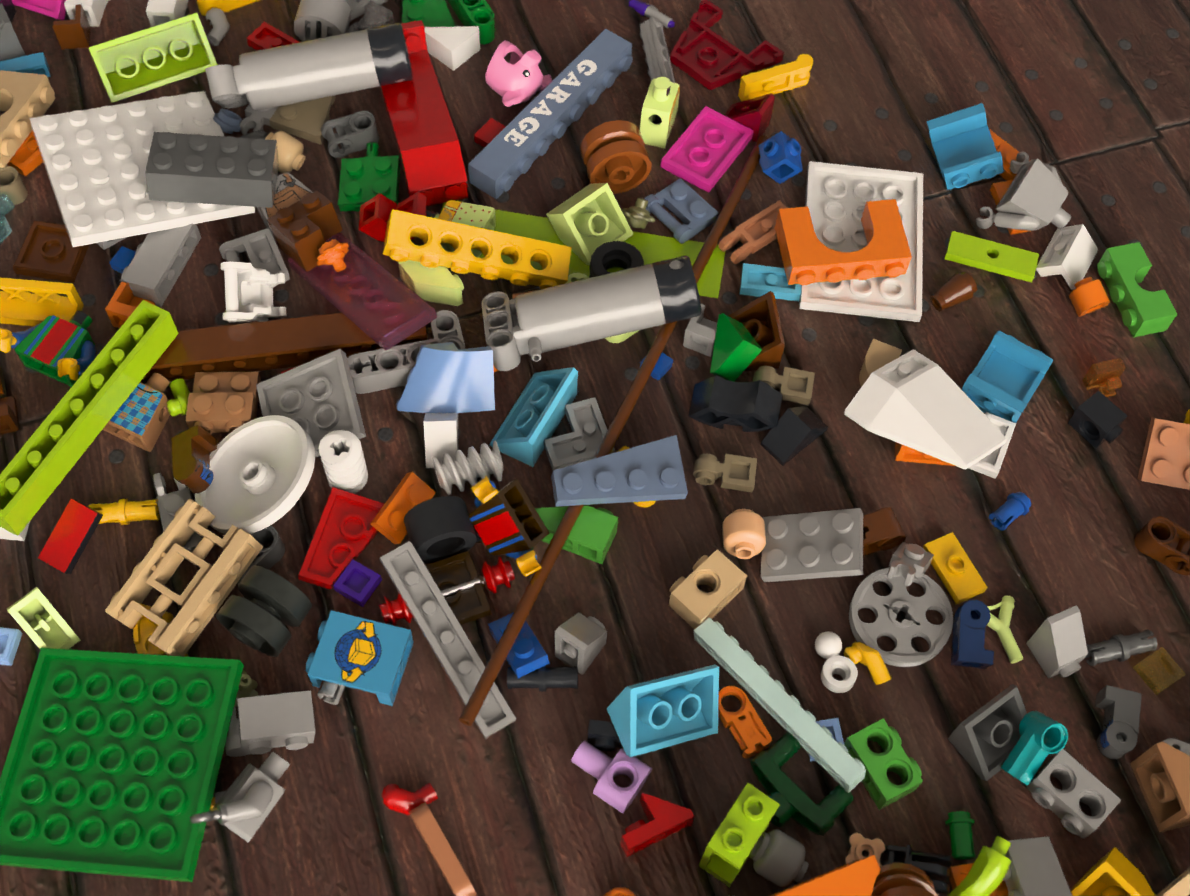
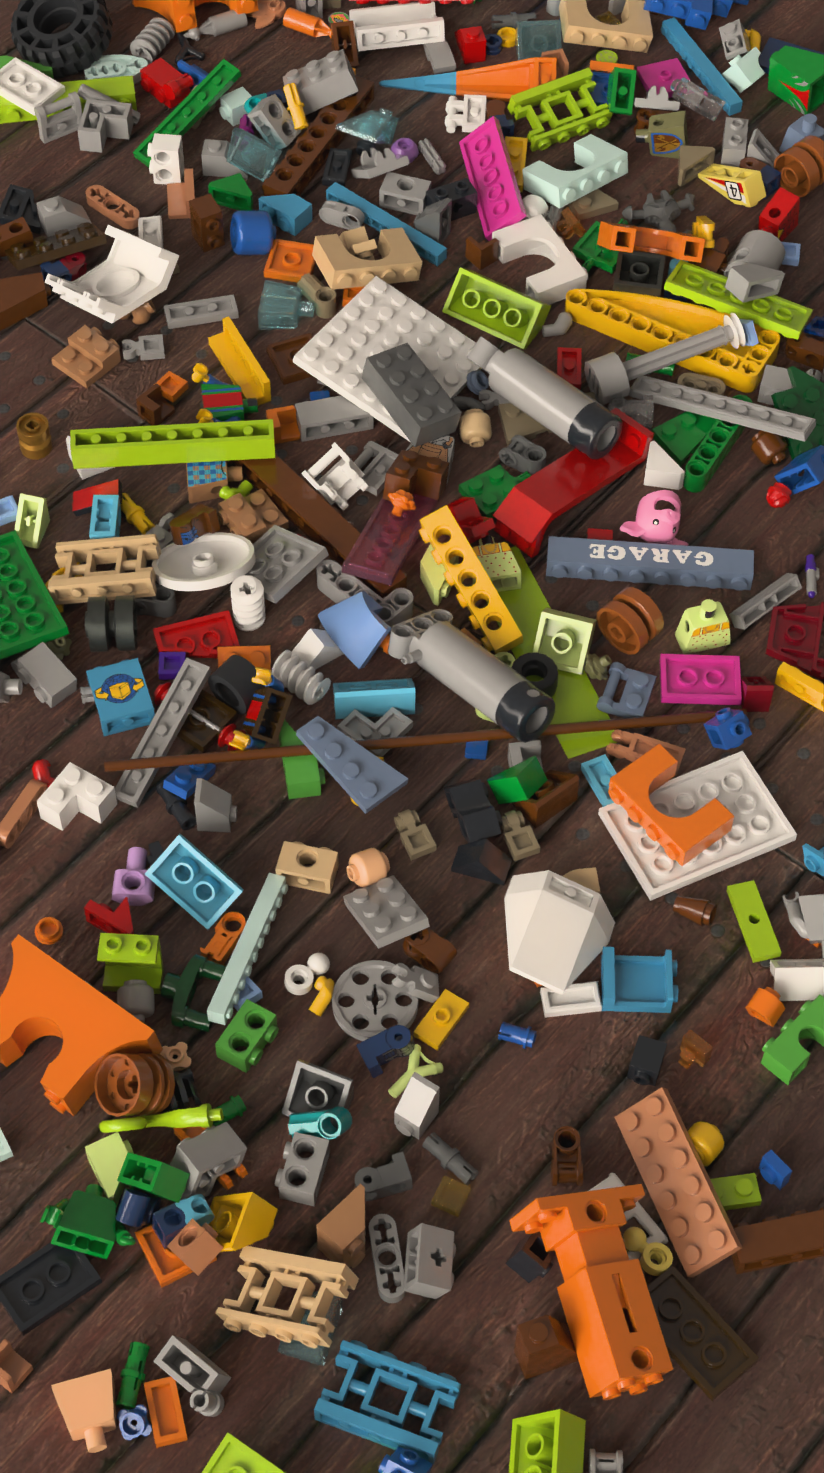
camera: 60 degrees right, 5 degrees down
none -> white brick [37,762,117,831]
none -> medium azure brick [89,495,122,539]

